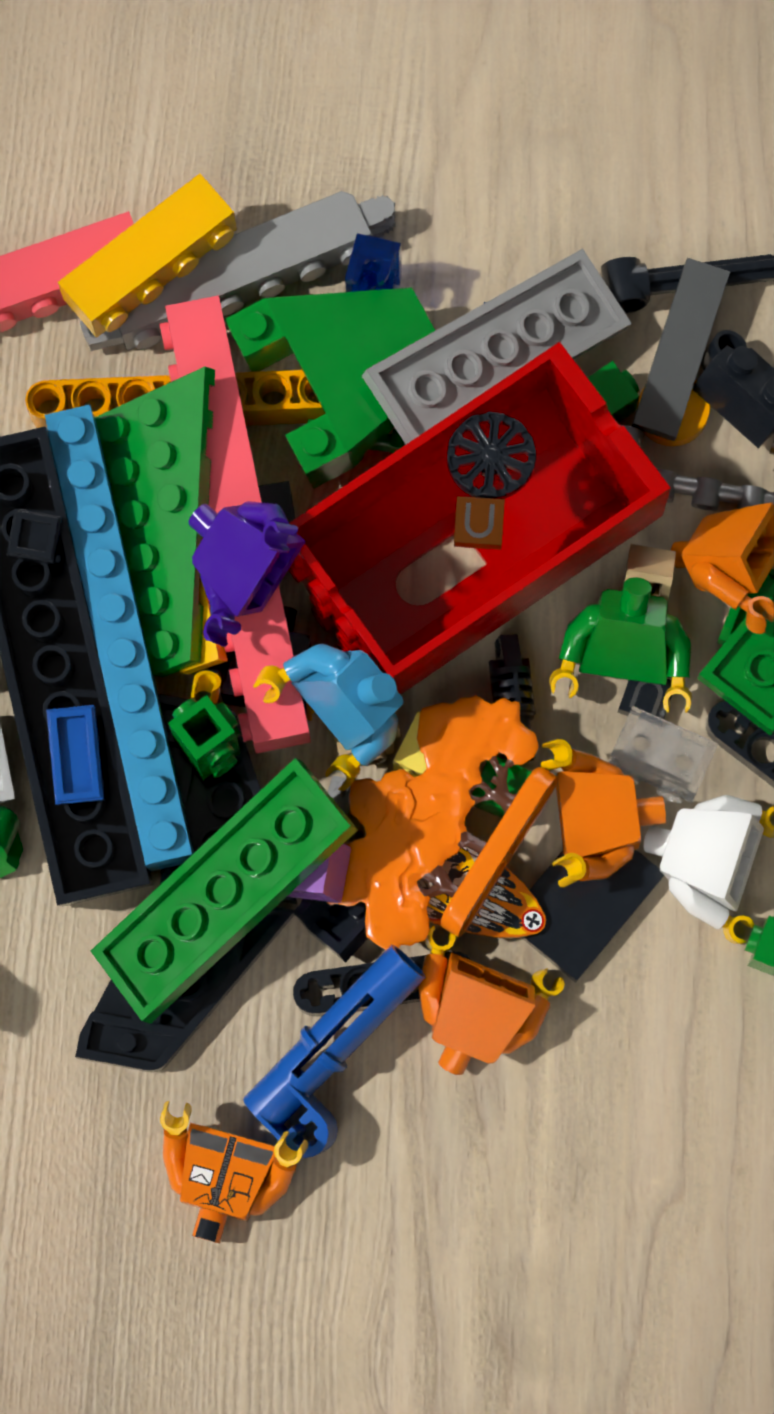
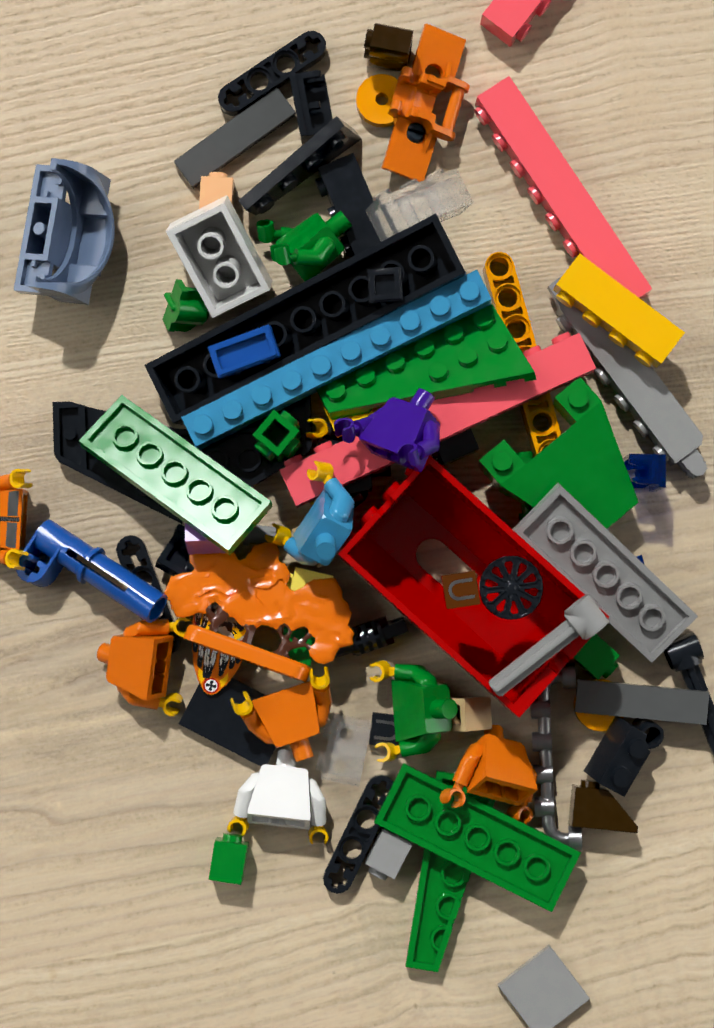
camera: 75 degrees right, 10 degrees up
none -> light grey axle [488,594,609,696]

